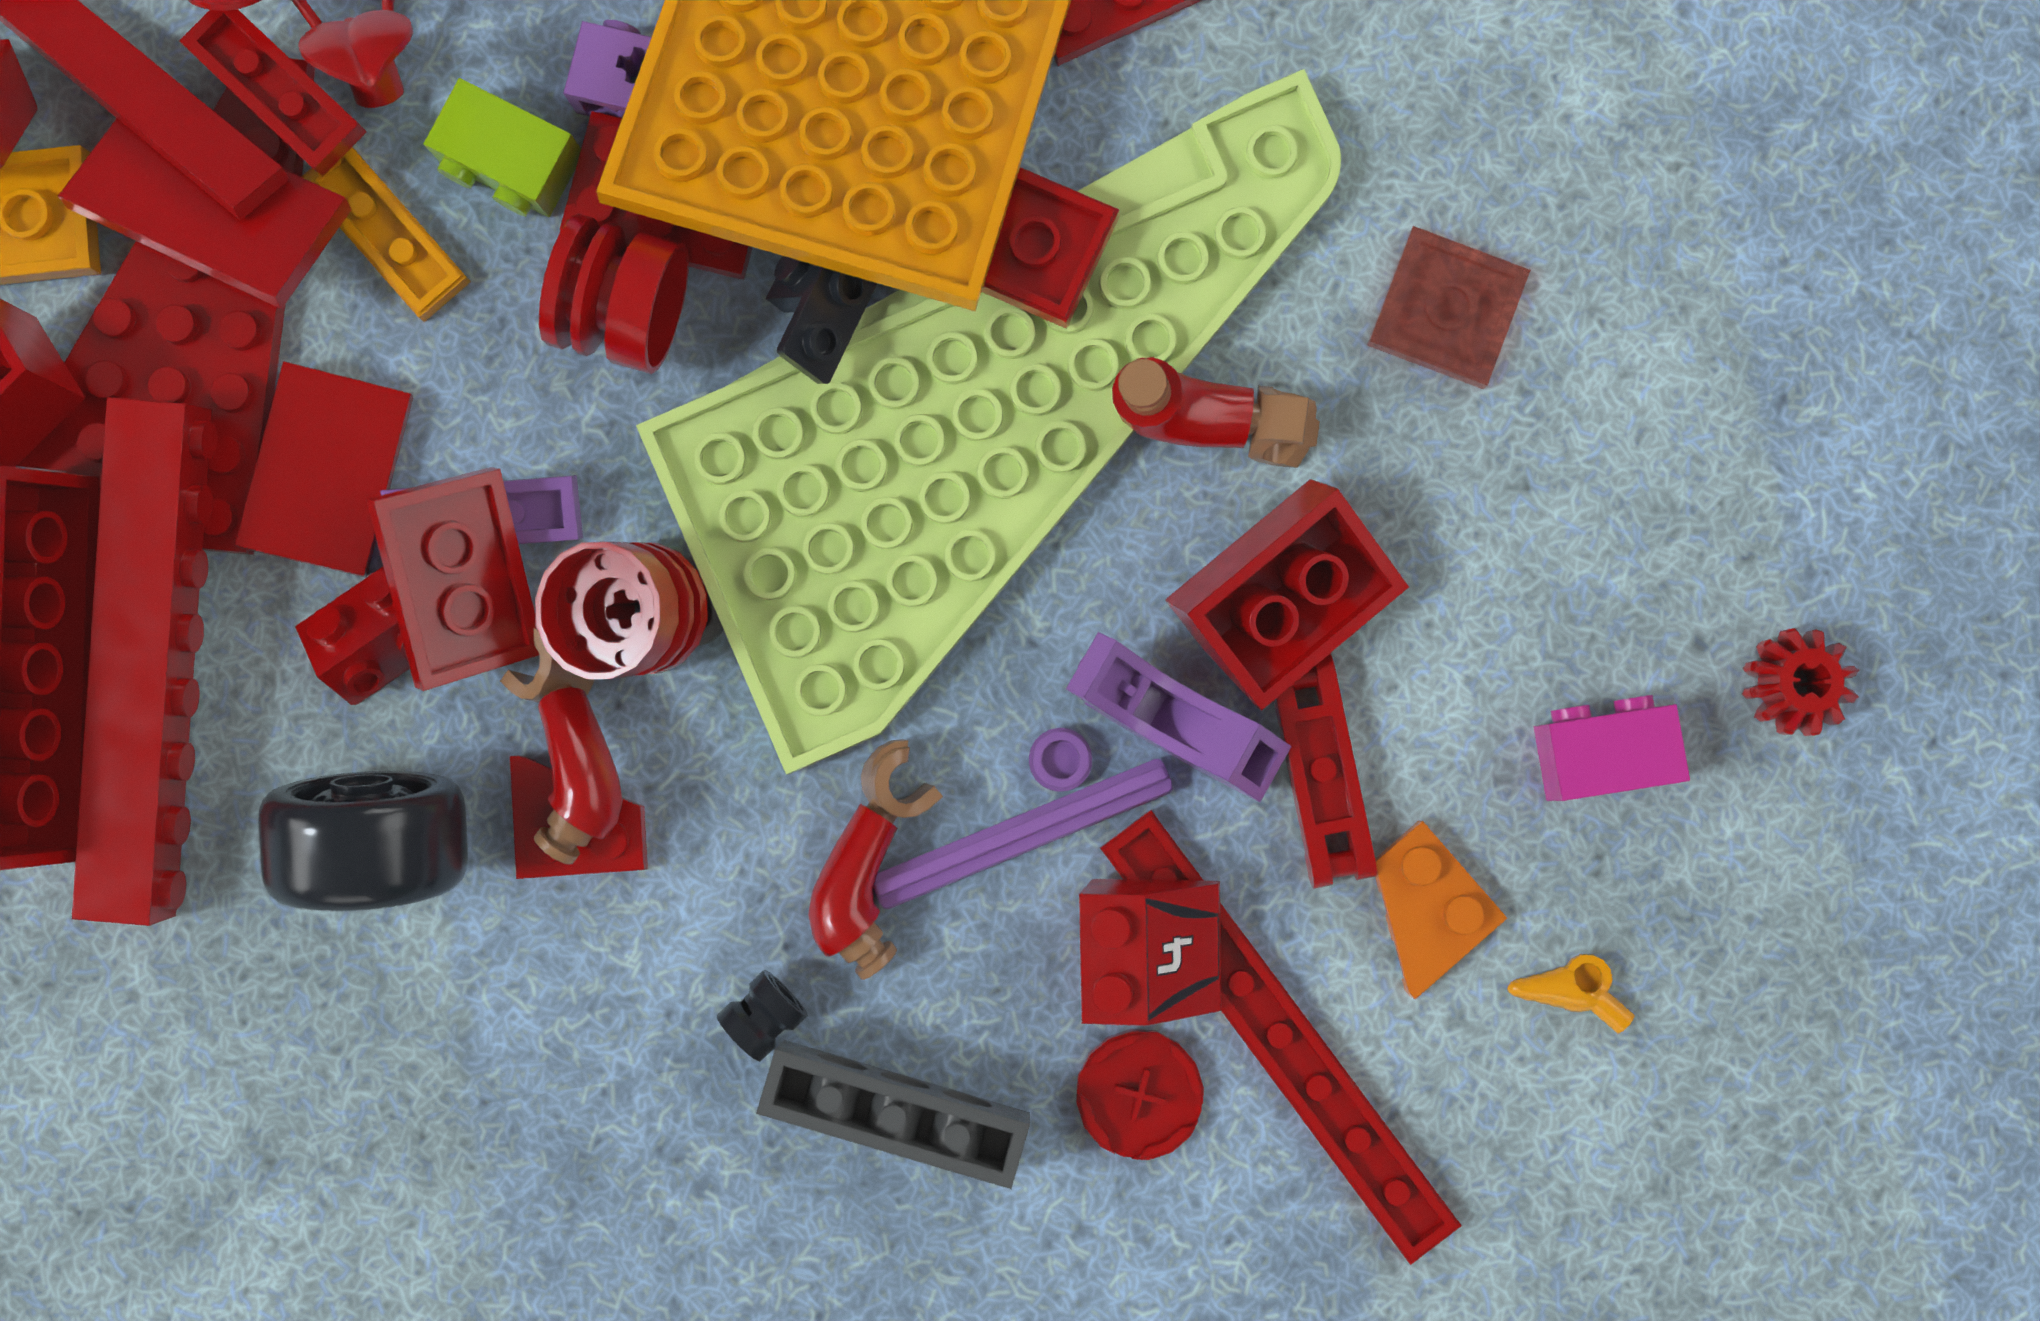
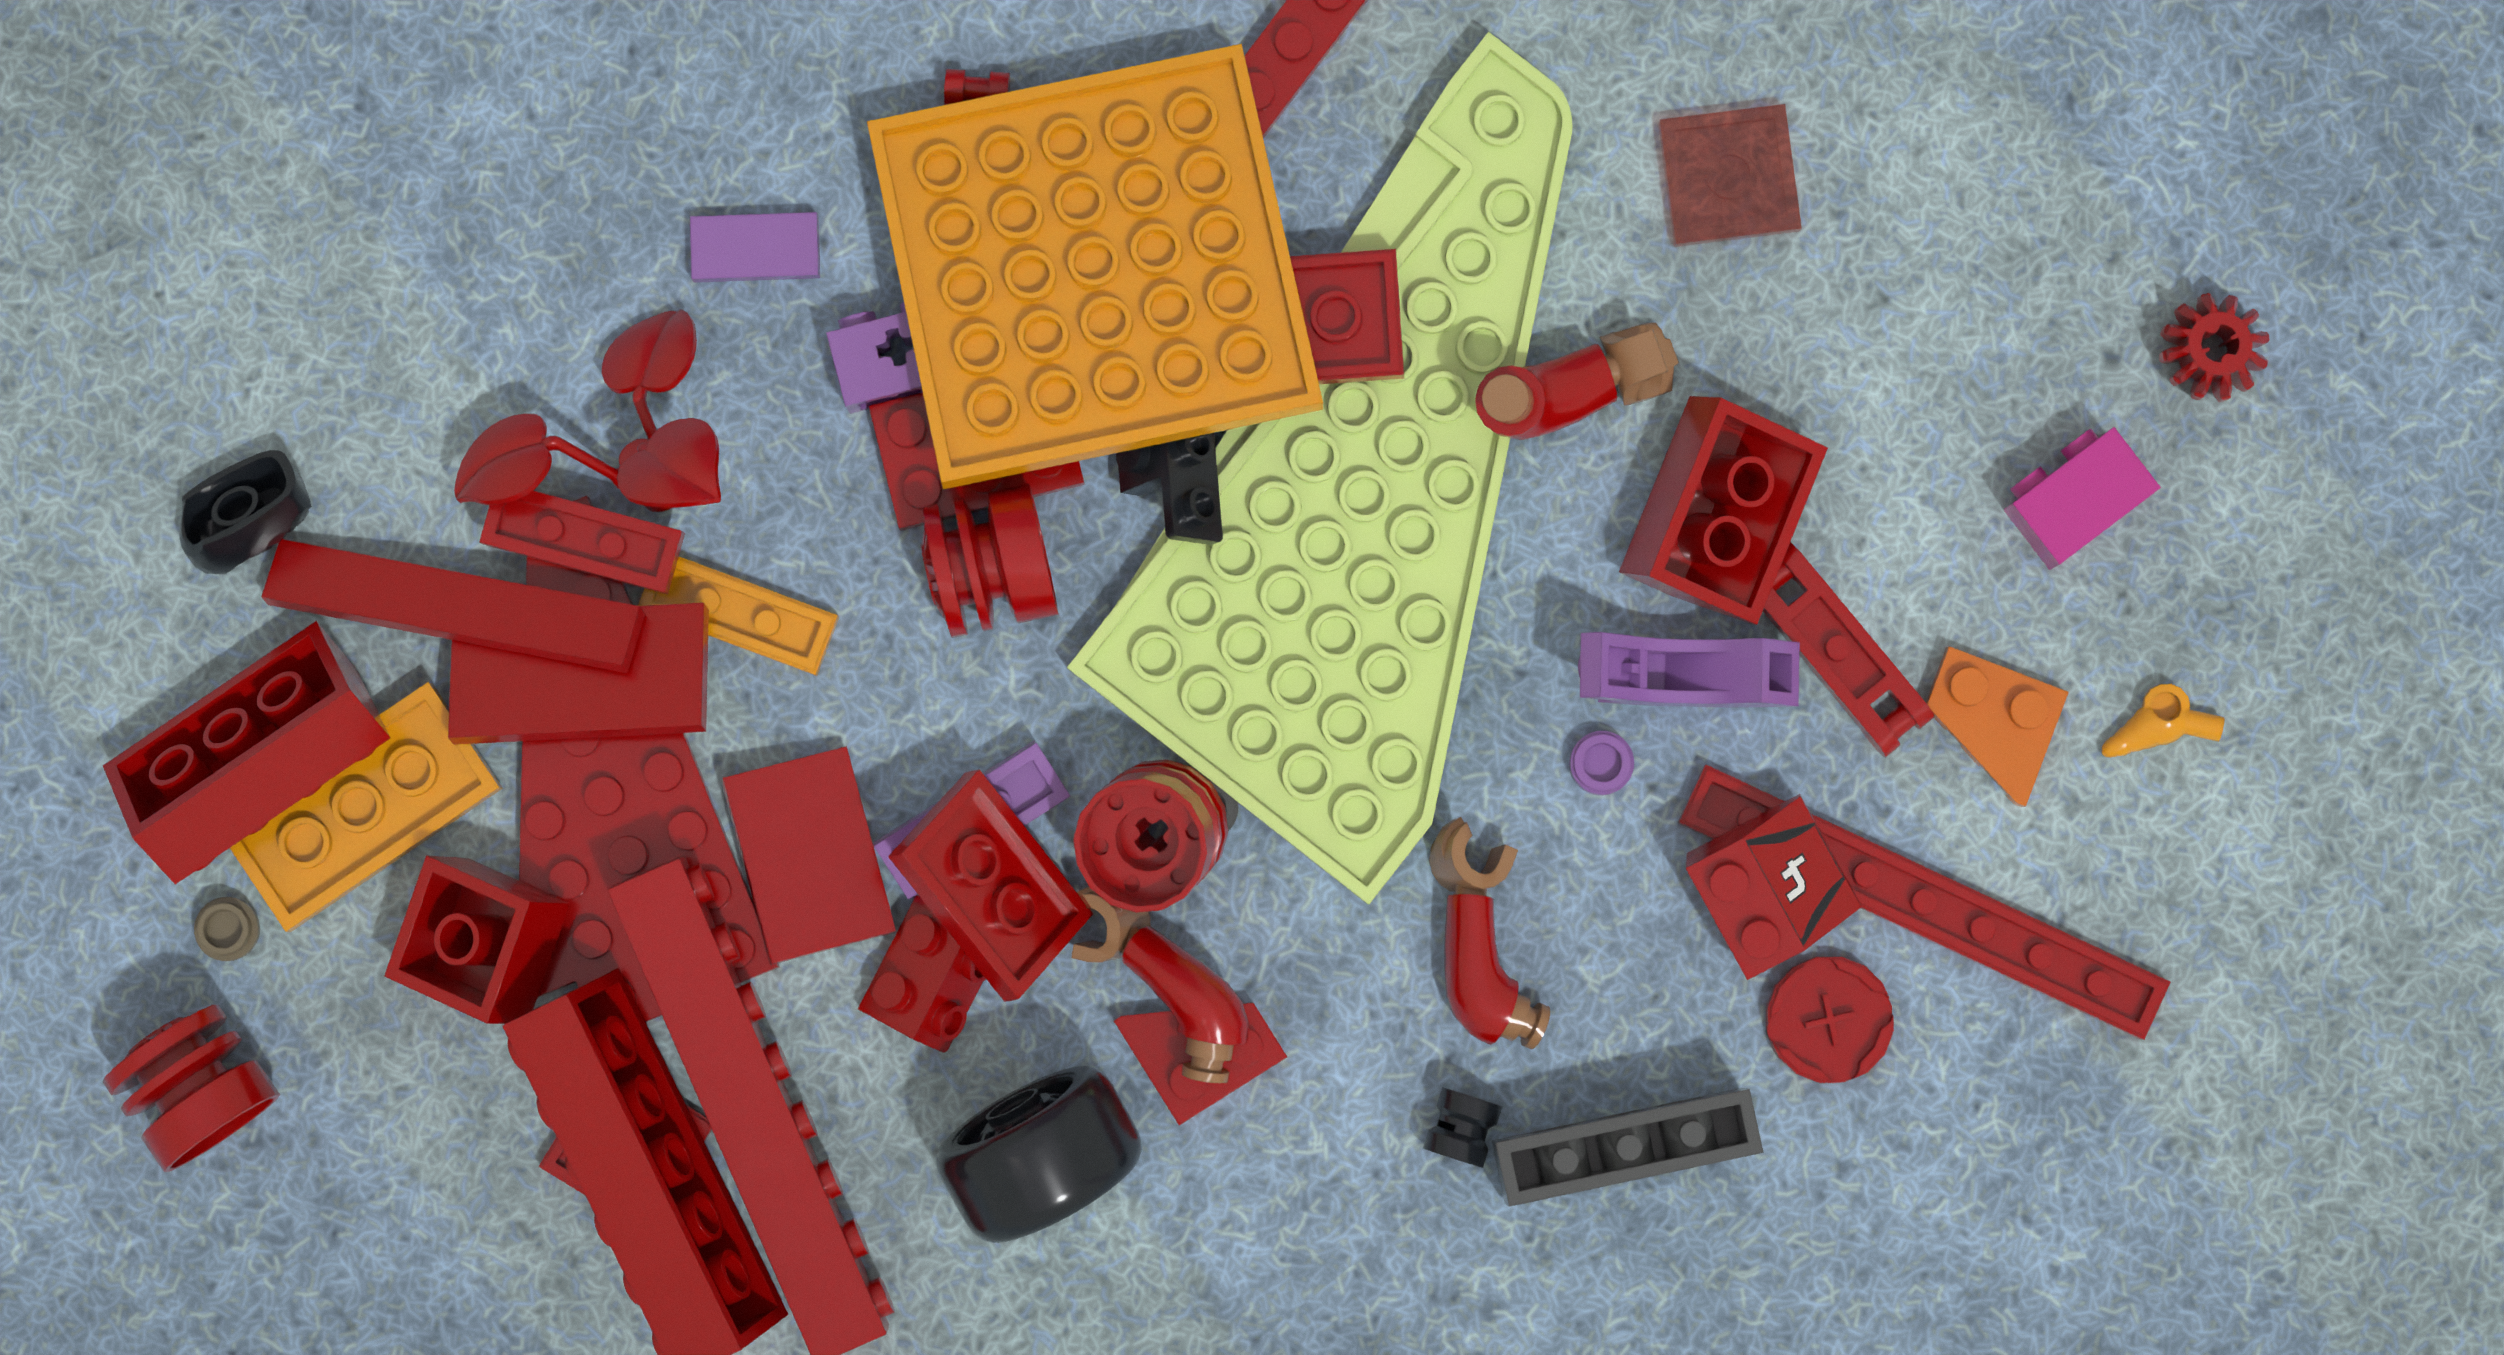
camera: 30 degrees left, 0 degrees up
lime brick [423,78,581,218] -> none
medium lavender axle [873,759,1173,909] -> none

